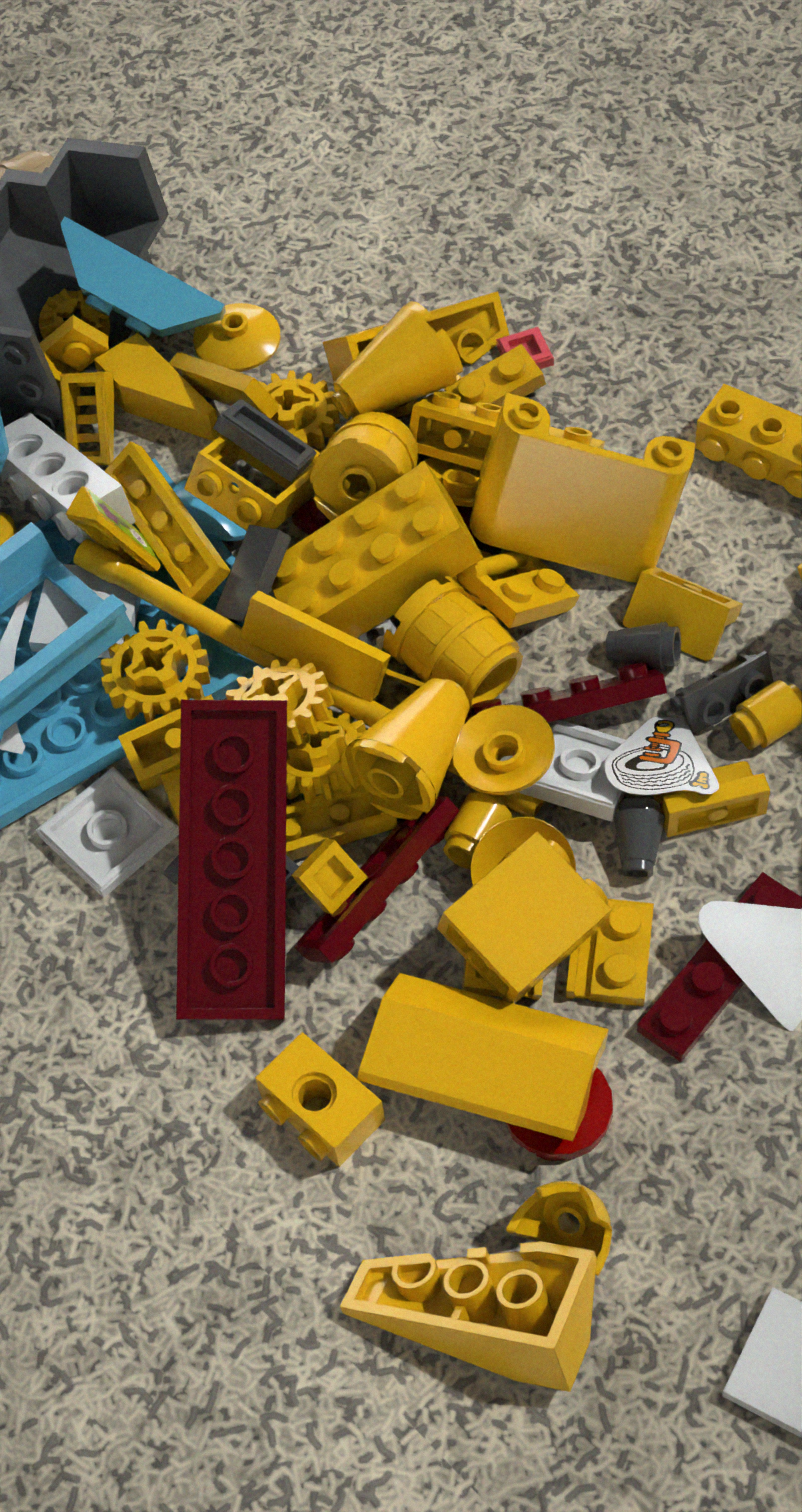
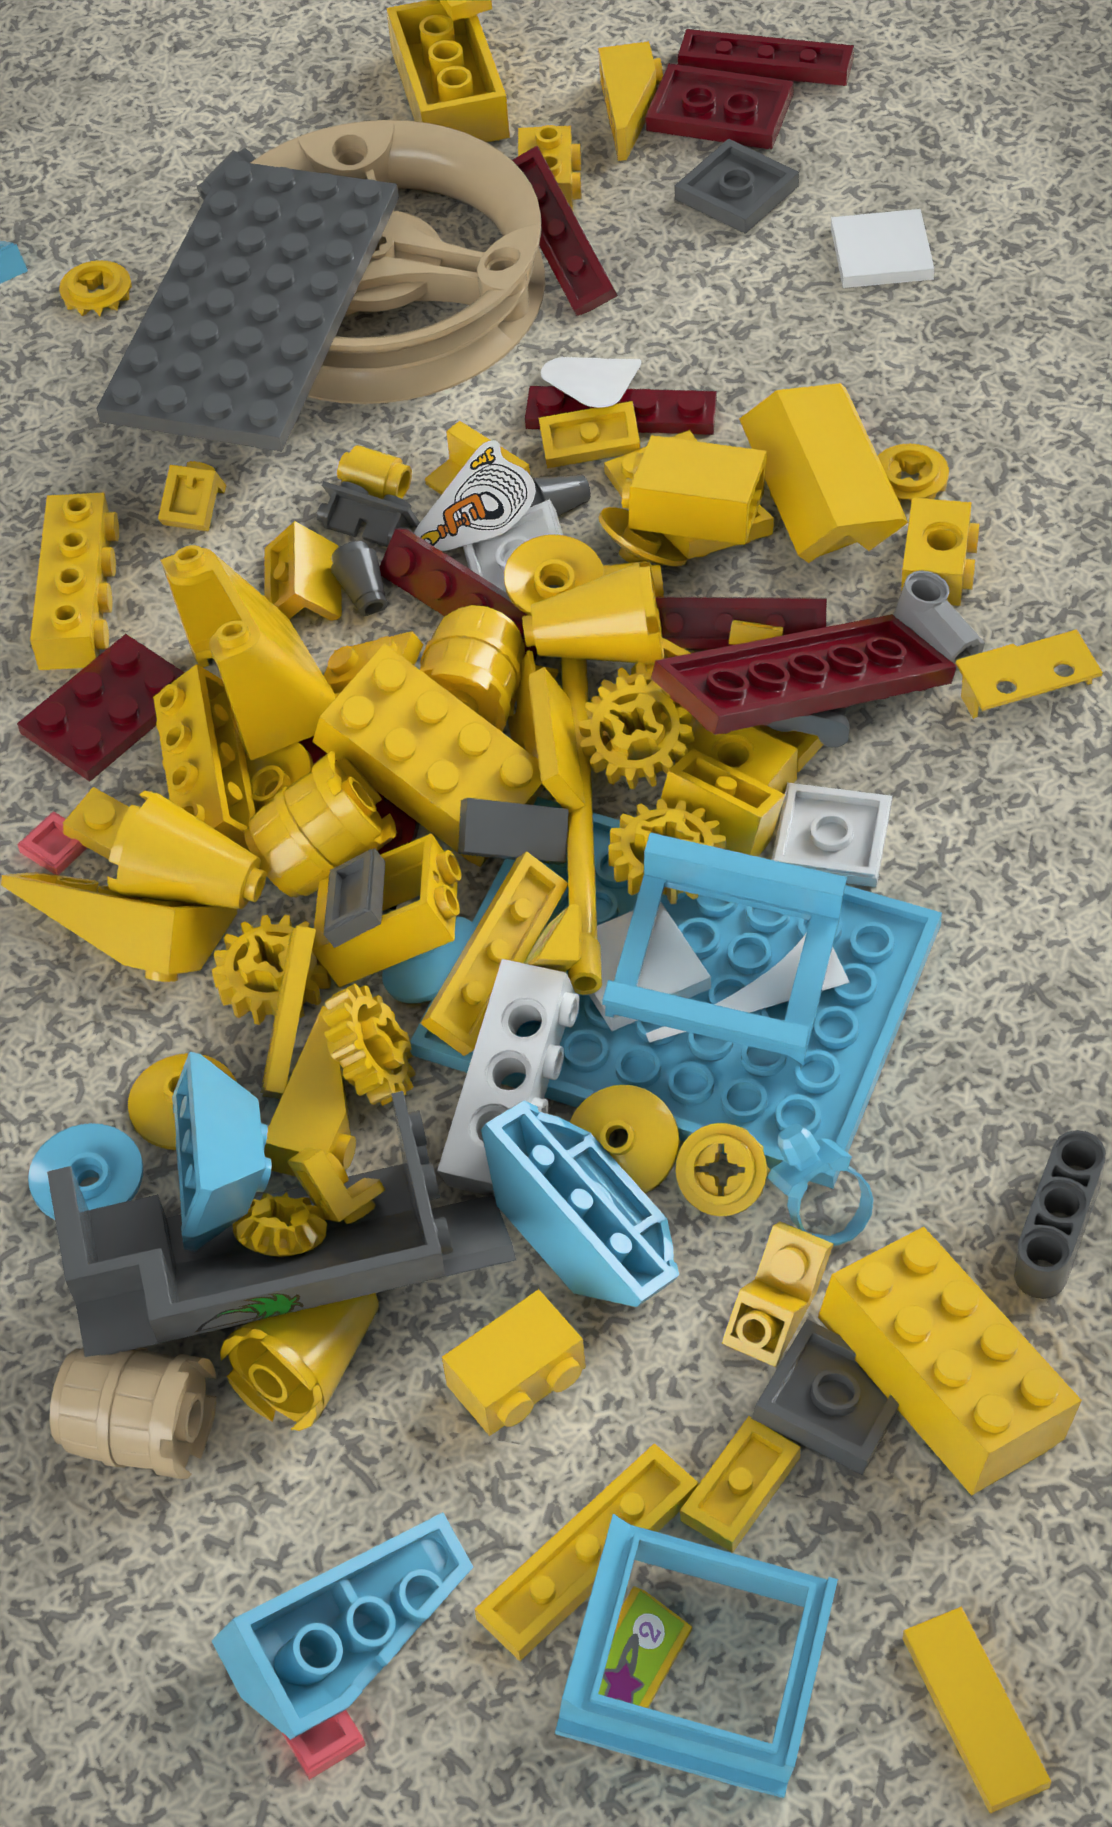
camera: 125 degrees left, 5 degrees down
yellow slope [60,371,114,465] -> none
yellow wedge [340,1241,597,1392] -> none
yellow piece [506,1181,612,1276] -> none
none -> dark red plate [17,634,185,782]
none -> medium azure dish [28,1123,143,1220]
none -> yellow gear [322,984,416,1106]
none -> yellow plate [539,401,641,469]
none -> yellow gear [878,443,949,502]
none -> light grey piece [893,570,985,671]
none -> yellow piece [955,629,1103,719]

